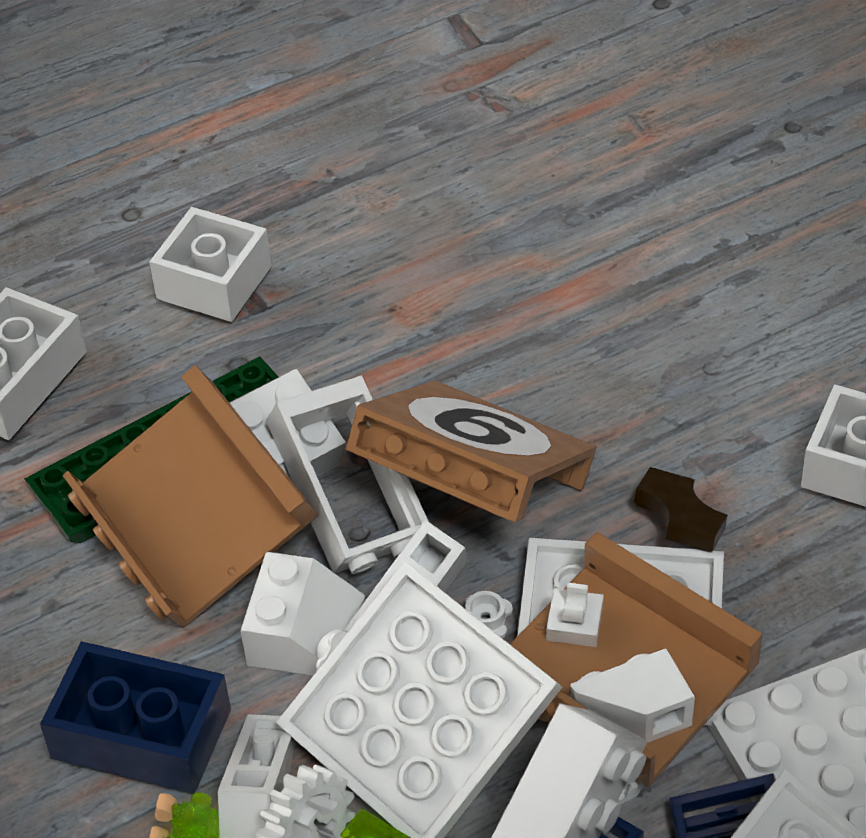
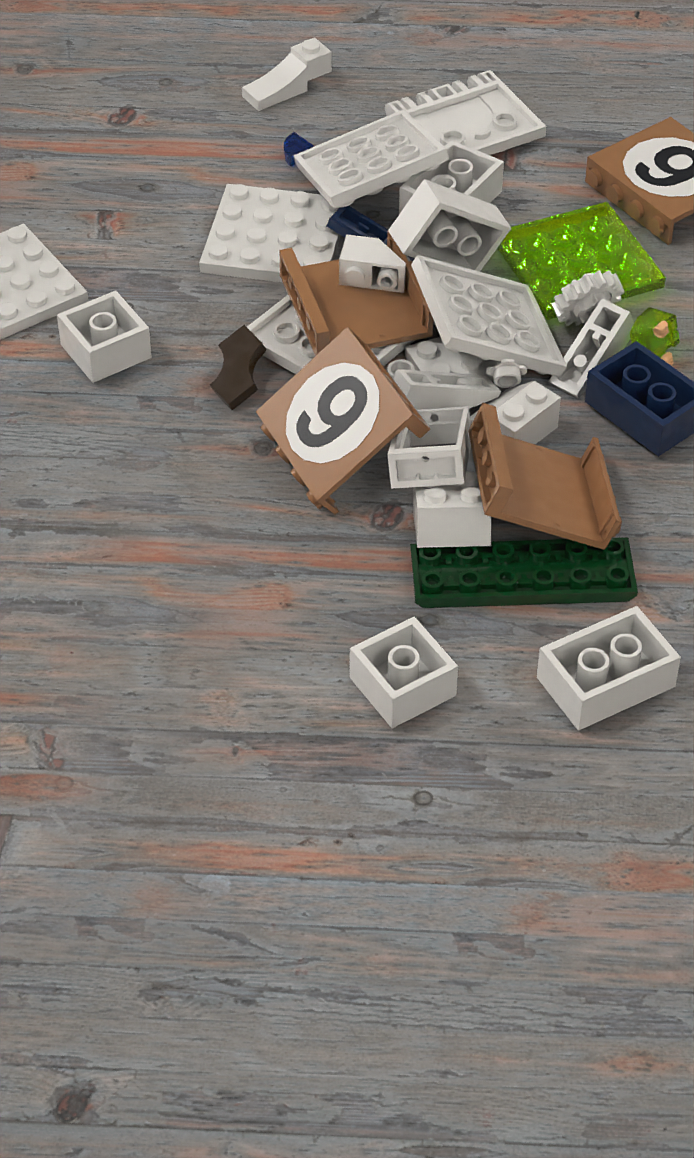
camera: 150 degrees left, 0 degrees up
white tile [546,583,604,647] -> none

